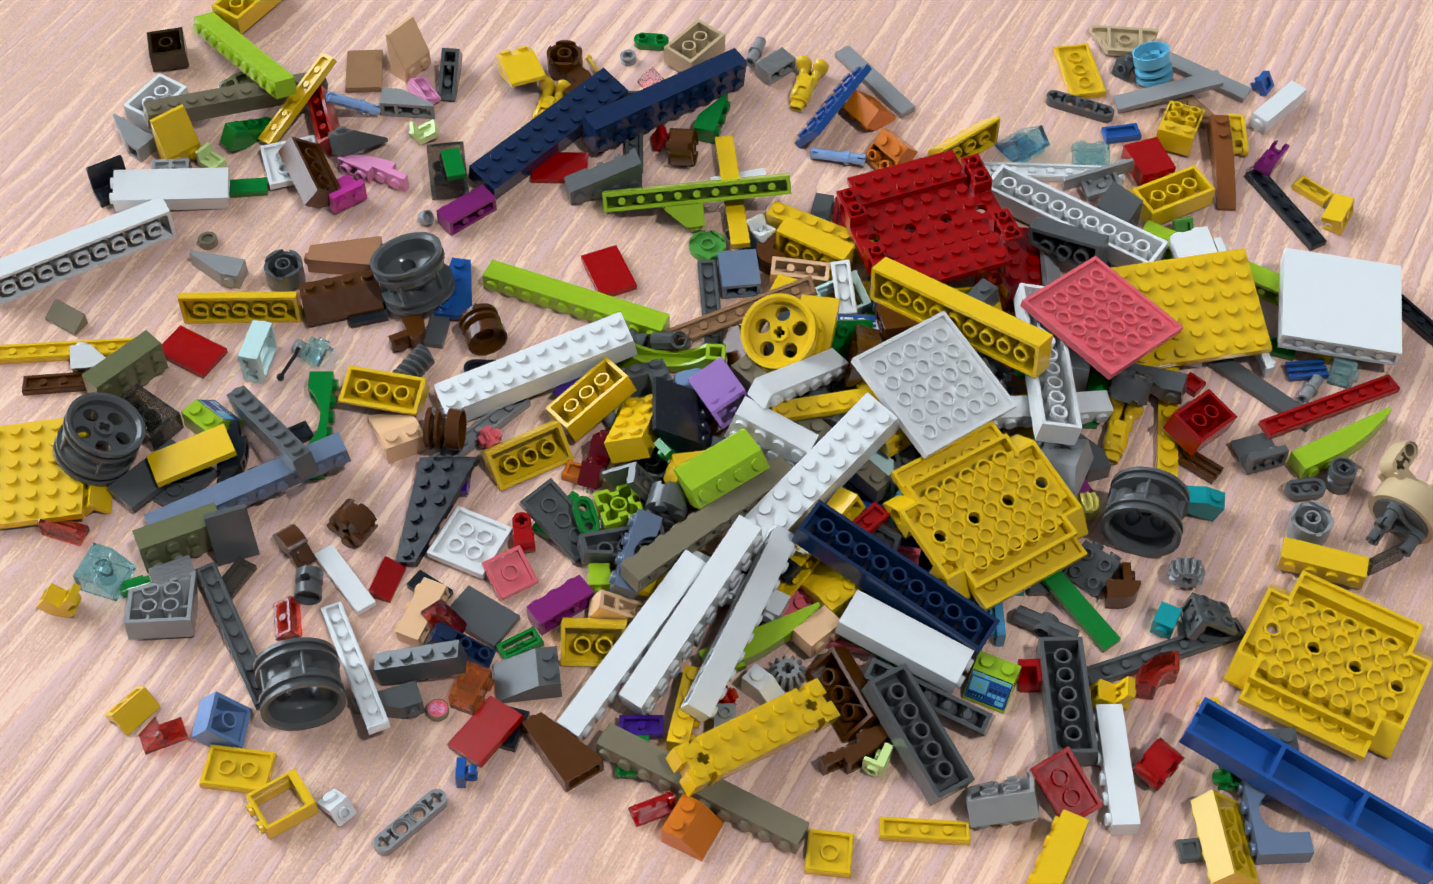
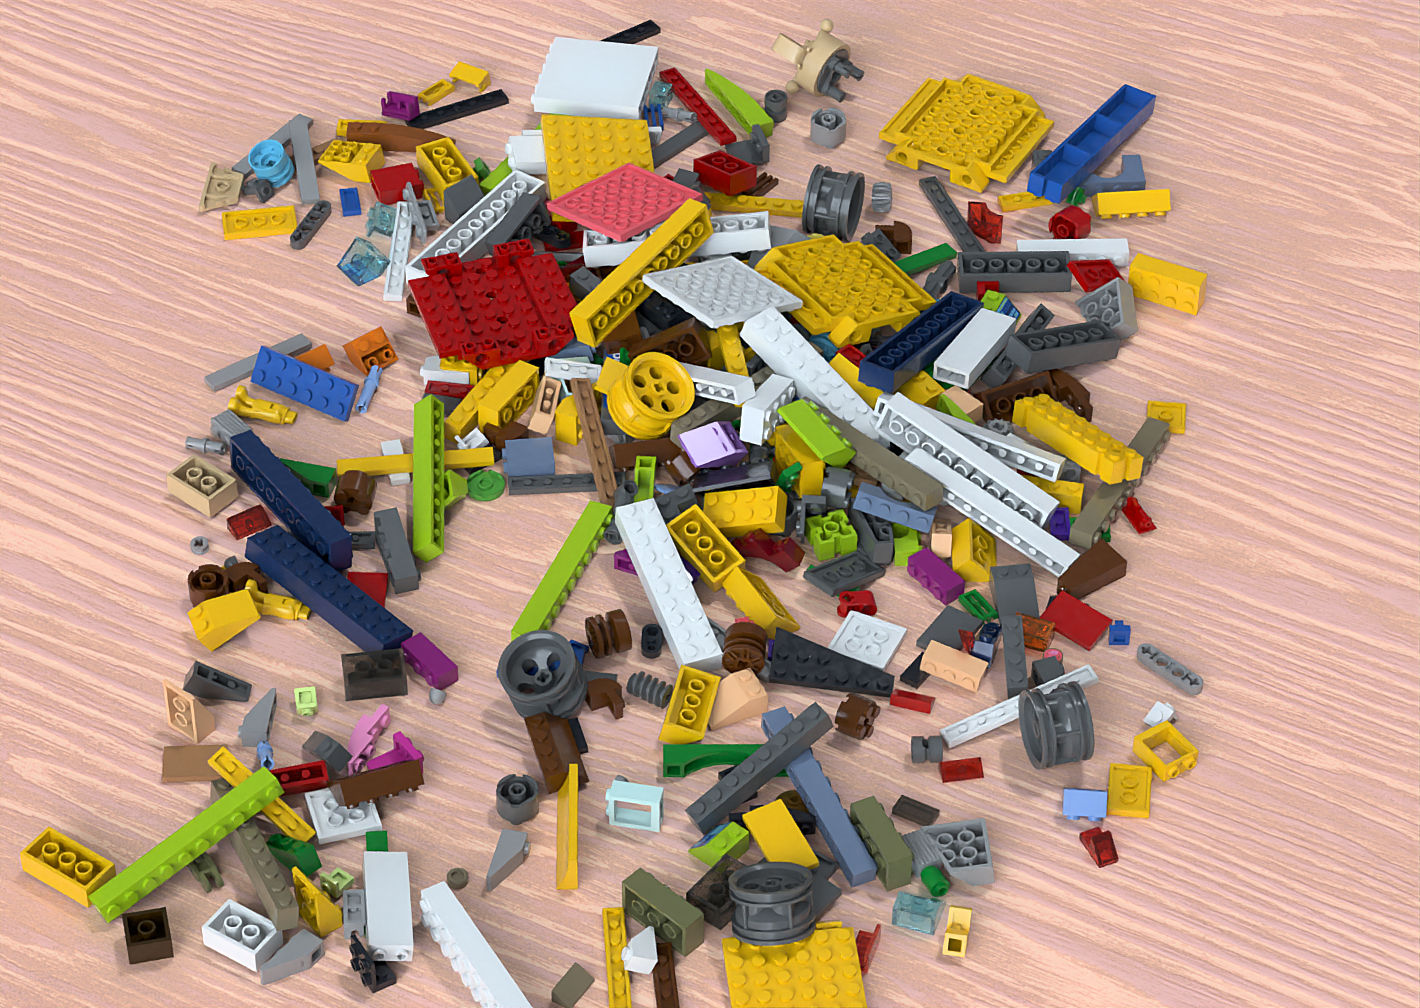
camera: 90 degrees left, 10 degrees down
yellow panel [104,686,160,735] -> none
red tile [162,325,228,379] -> none
dark grey tile [195,561,262,710] -> none
dark grey tile [203,503,260,566] -> none
reddish brown brick [272,524,317,569] -> none
clear light blue bracket [300,337,334,367] -> none
nougat slope [304,236,383,275] -> none
white tile [314,544,376,616] -> none
bright pink slope [408,76,441,104] -> none
green tile [441,147,466,181] -> none
coral tile [481,545,539,601] -> none
orange tile [561,460,581,484] -> none
green plate [572,496,600,534] -> none
red tile [581,245,637,297] -> none
green plate [634,32,669,51] -> none
orange slope [661,793,723,861] -> none
yellowish green bracket [862,742,894,778] -> none
yellow tile [879,816,971,846] -> none
yellow slope [928,116,1001,164] -> none
yellow brick [1089,676,1136,712] -> none
teal brick [1150,601,1182,640] -> none
dark grey tile [1175,838,1204,864] -> none
dark grey bracket [1180,592,1238,641] -> none
teal slope [1186,485,1225,522] -> none
white brick [1249,81,1307,135] -> none
blue tile [1250,71,1274,96] -> none
yellow brick [1277,537,1369,589] -> none
dark grey plate [1284,478,1327,501] -> none
clear smoke tile [1367,543,1404,576] -> none

